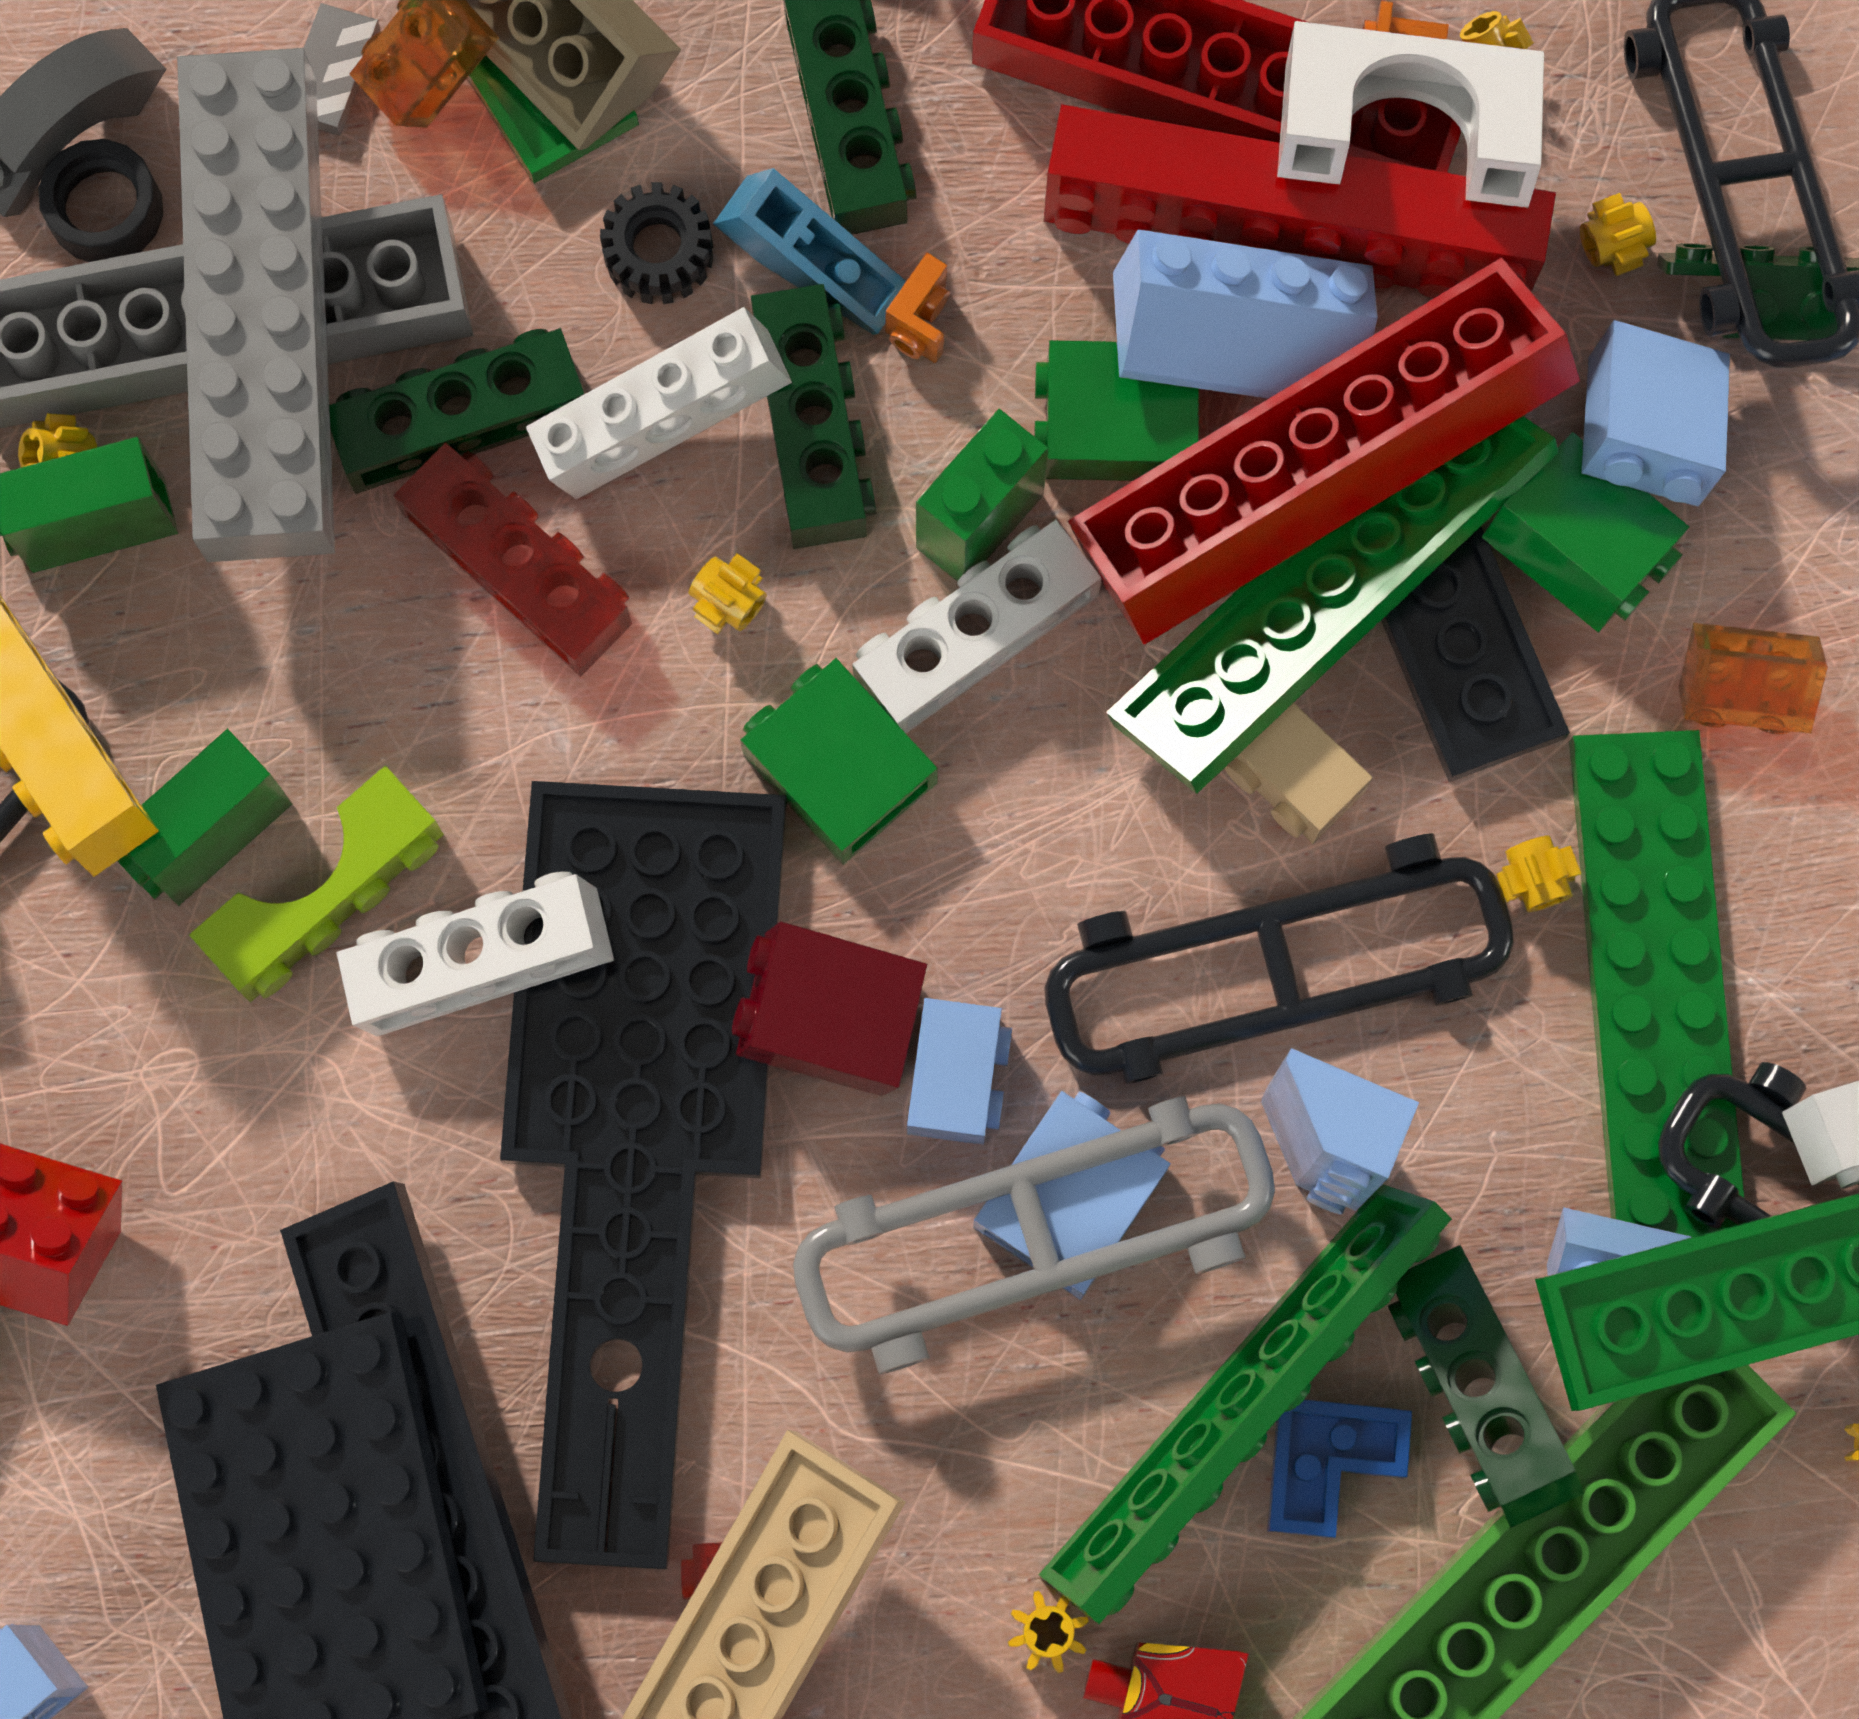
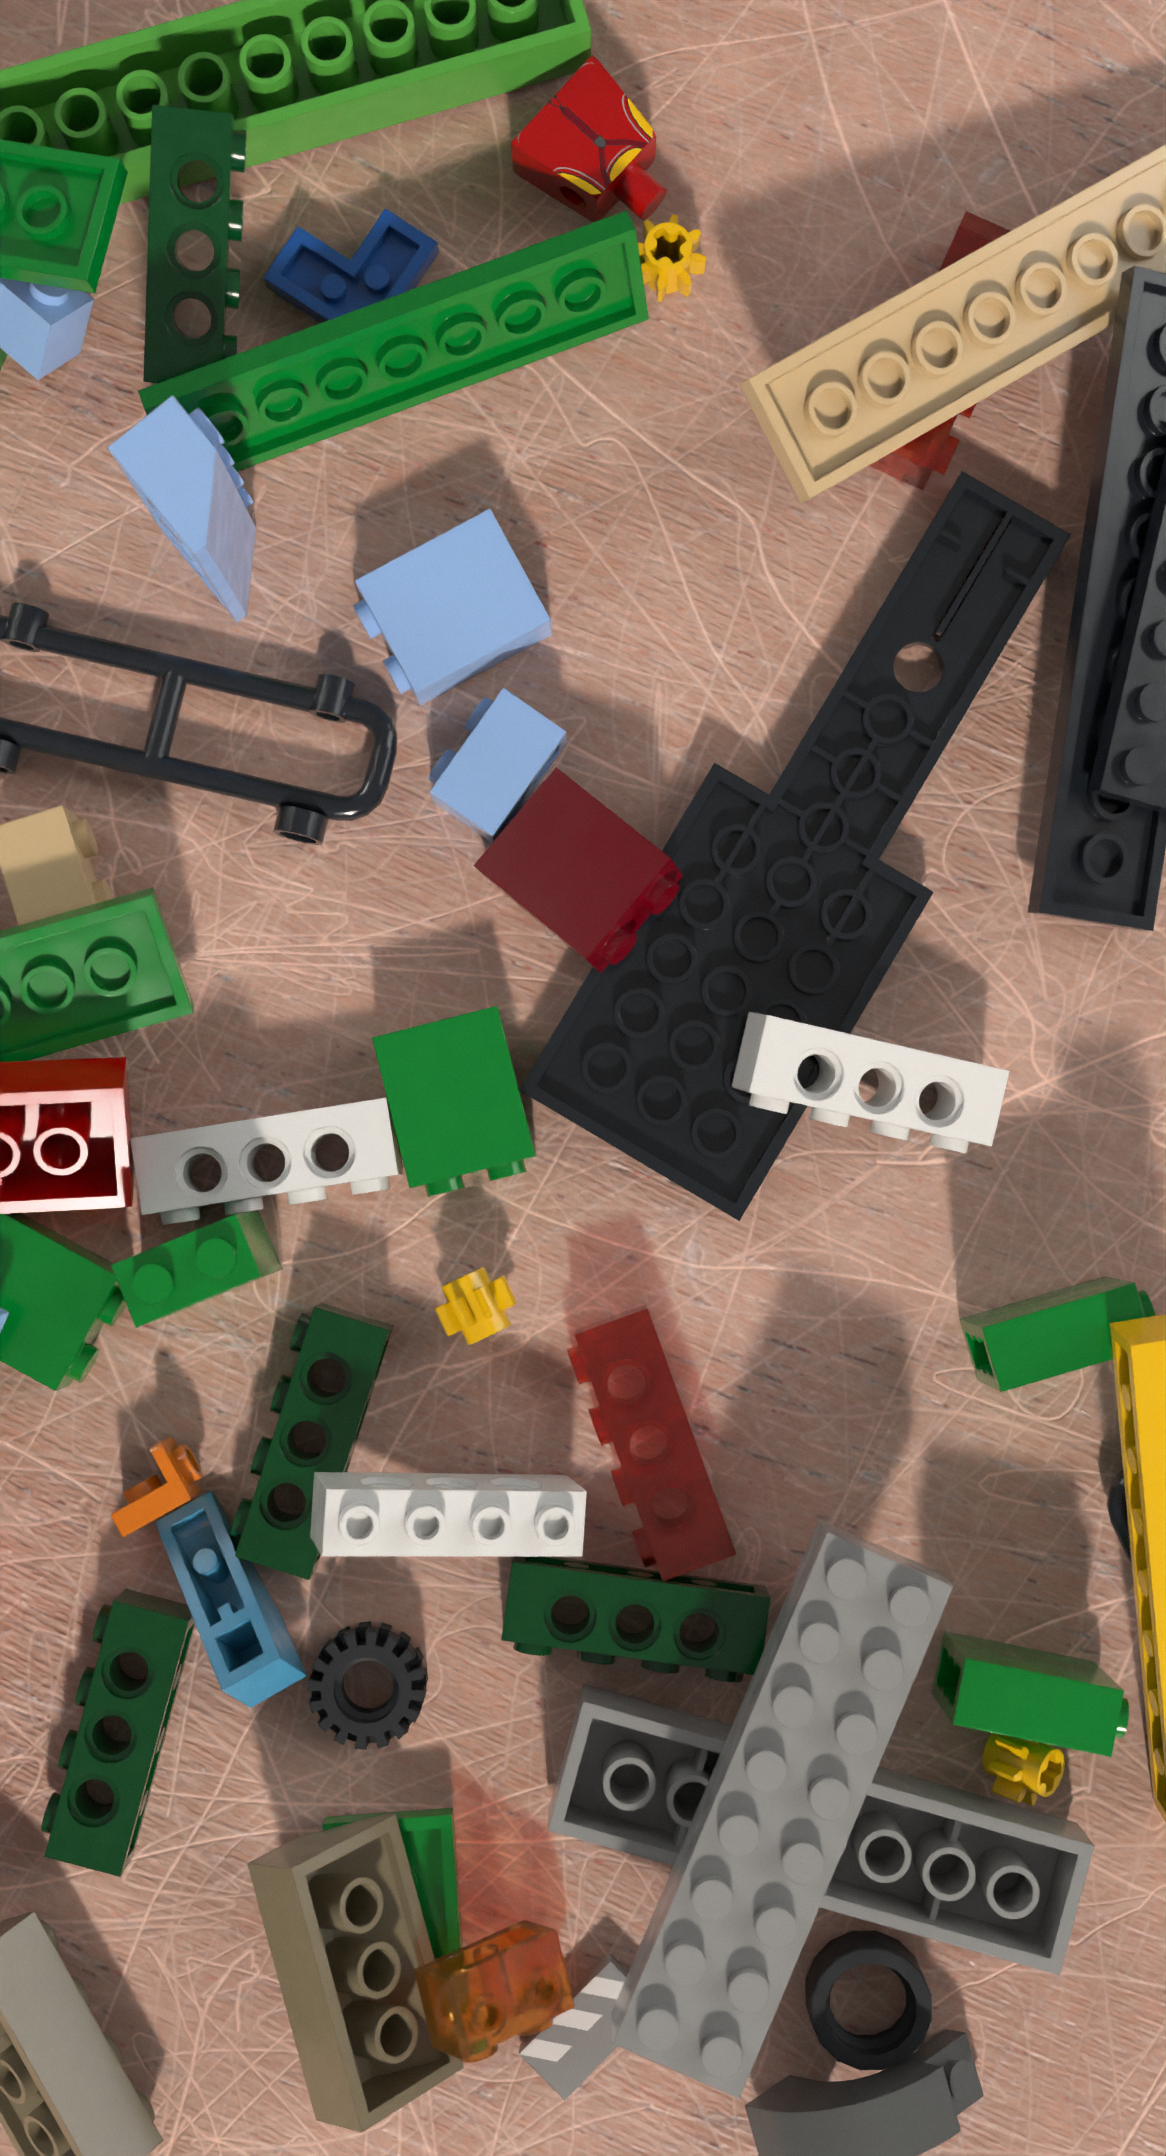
camera: 155 degrees left, 10 degrees up
lime arch [189,765,444,1003] -> none
light grey bar [793,1096,1275,1374] -> none

